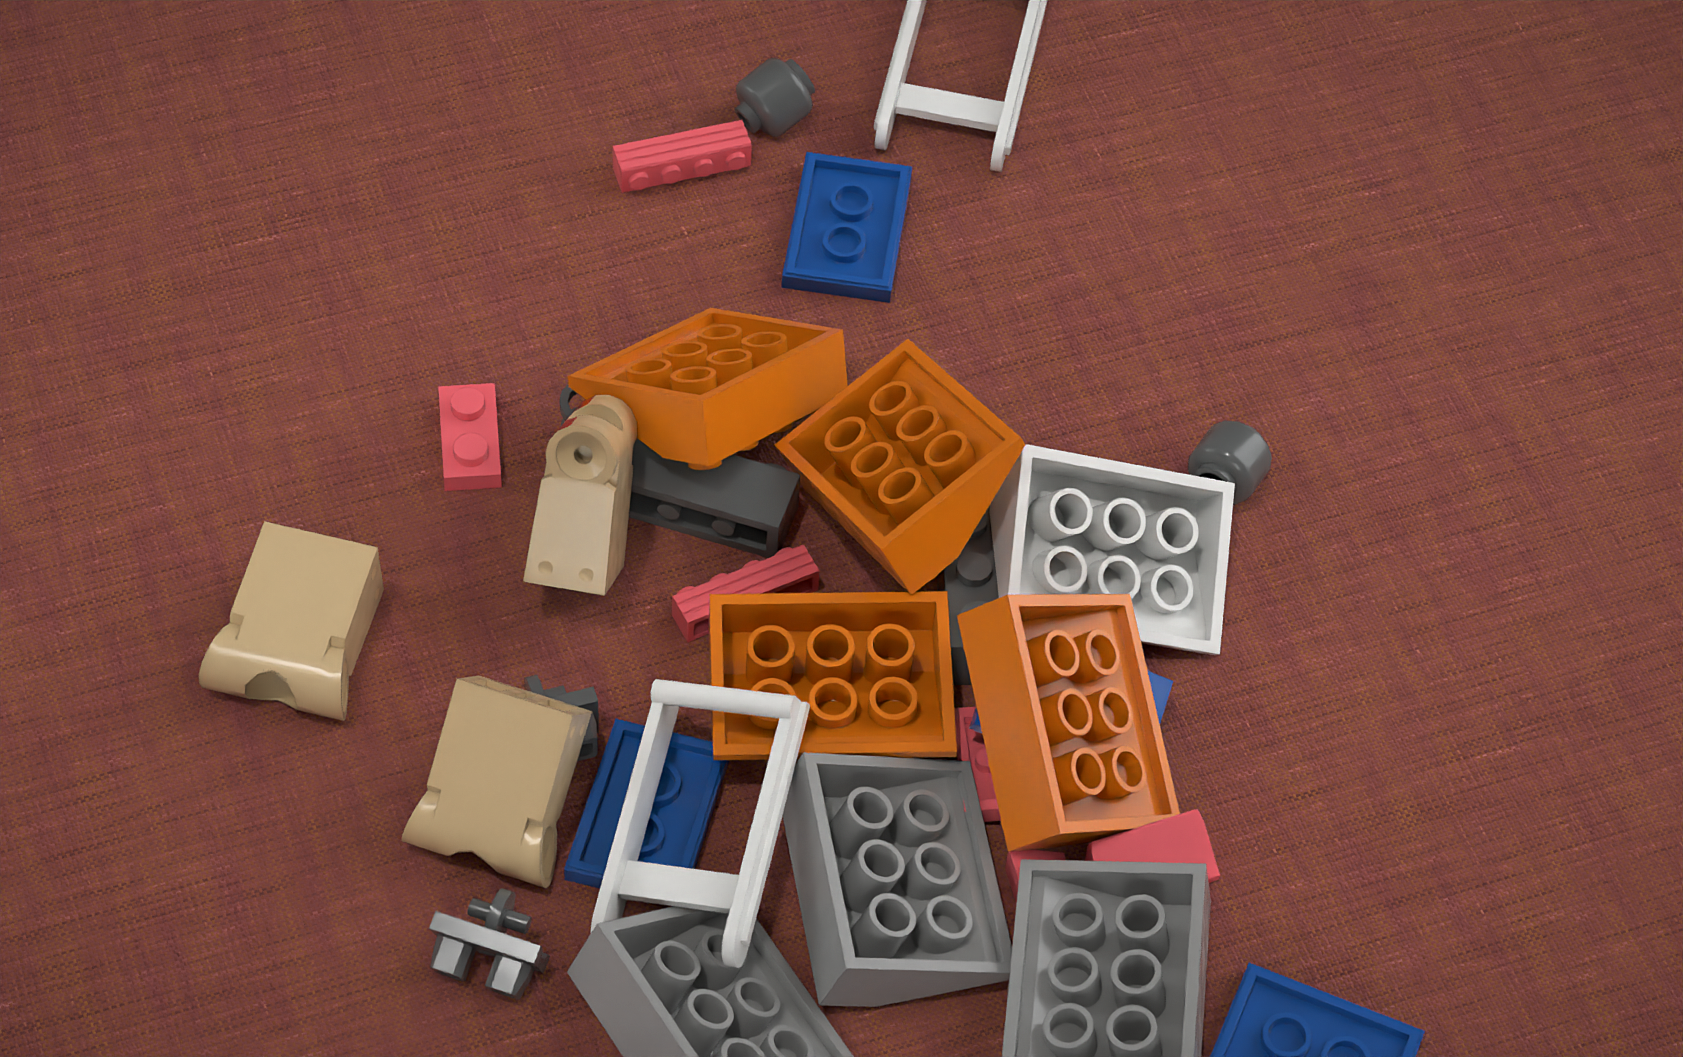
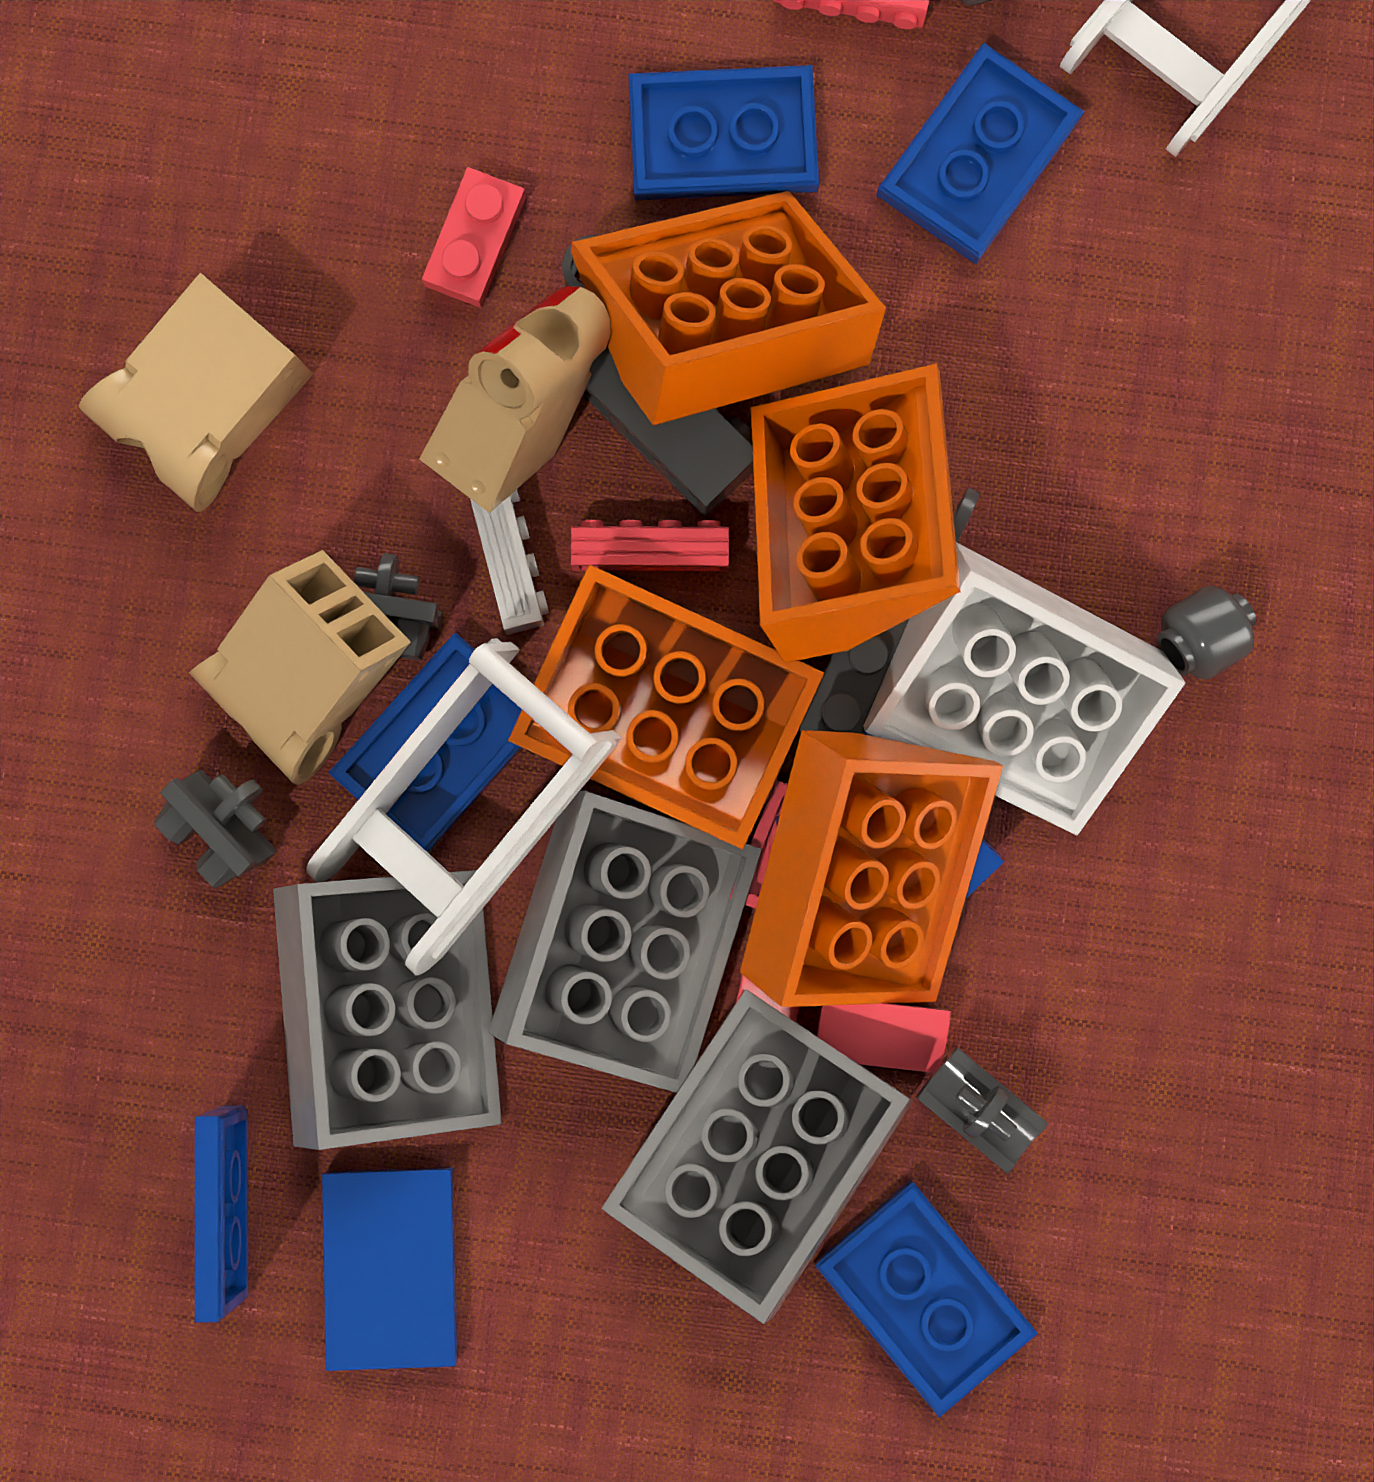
camera: 30 degrees right, 30 degrees up
none -> white piece [470,490,549,635]
none -> blue tile [628,65,819,201]
none -> dark grey hips [915,1047,1049,1174]

